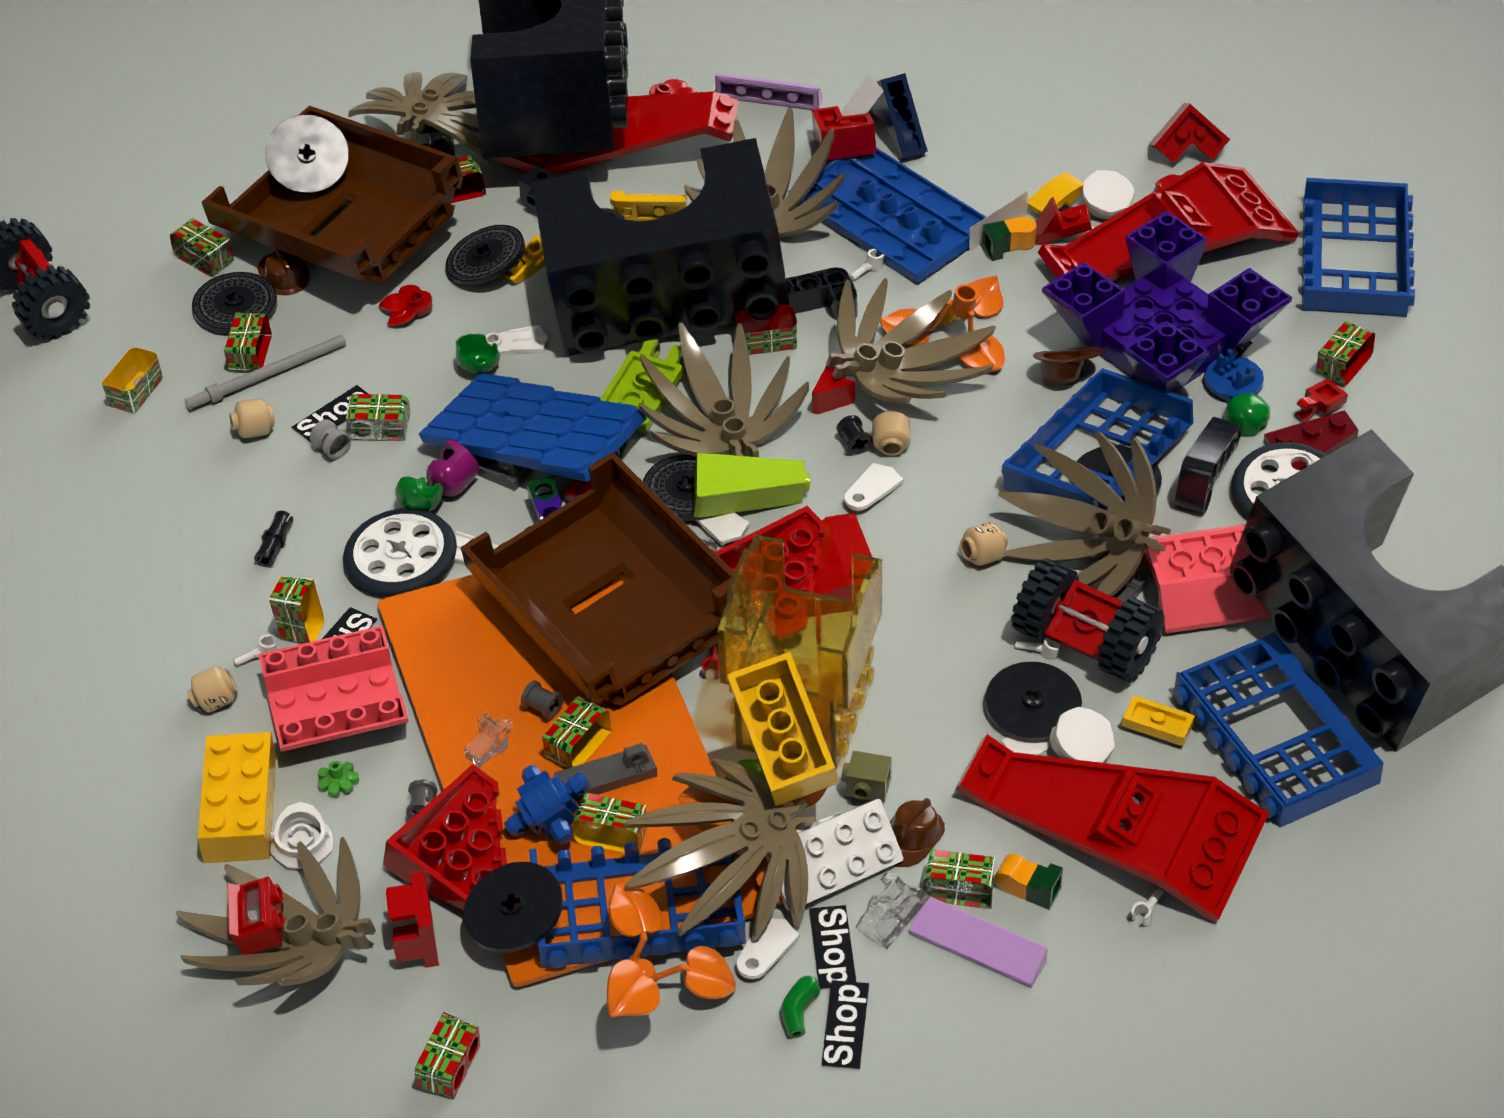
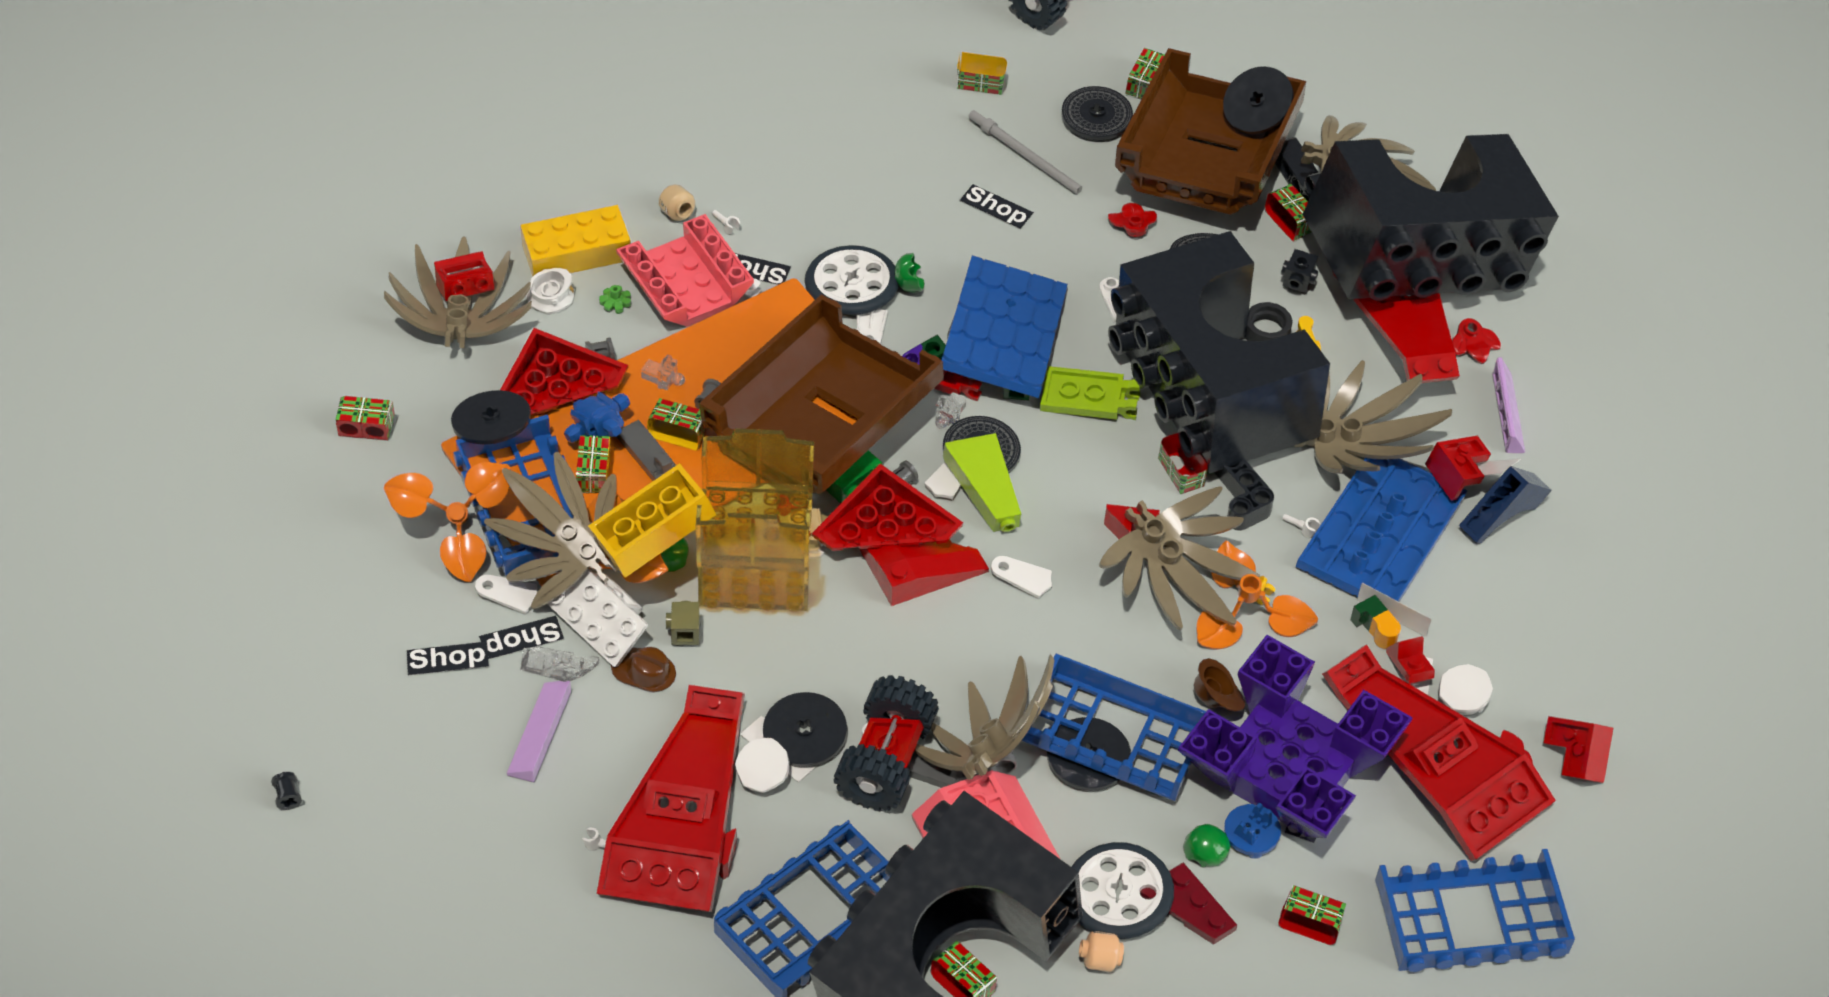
camera: 70 degrees right, 5 degrees up
piece [224,313,272,372] -> none
tan head [229,398,275,438] -> none
black pin [254,510,294,567] -> none
piece [269,576,324,643] -> none
light grey wheel [310,419,351,459] -> none
piece [346,394,411,441] -> none
red panel [386,871,439,968] -> none
magenta helmet [426,439,480,497] -> none
green hair [456,334,500,374] -> none
dark tan plant [639,323,809,457] -> none
green arm [781,975,821,1038] -> none
black bush [836,415,872,454] -> none
tan head [872,410,911,456] -> none
piece [923,849,995,909] -> none
tan head [960,522,1008,566] -> none
leg [994,854,1063,910] -> none
yellow slope [1027,172,1083,215] -> none
yellow plate [1122,695,1195,746] -> none
black beam [1174,416,1243,514] -> none
red plate [1294,378,1348,422] -> none

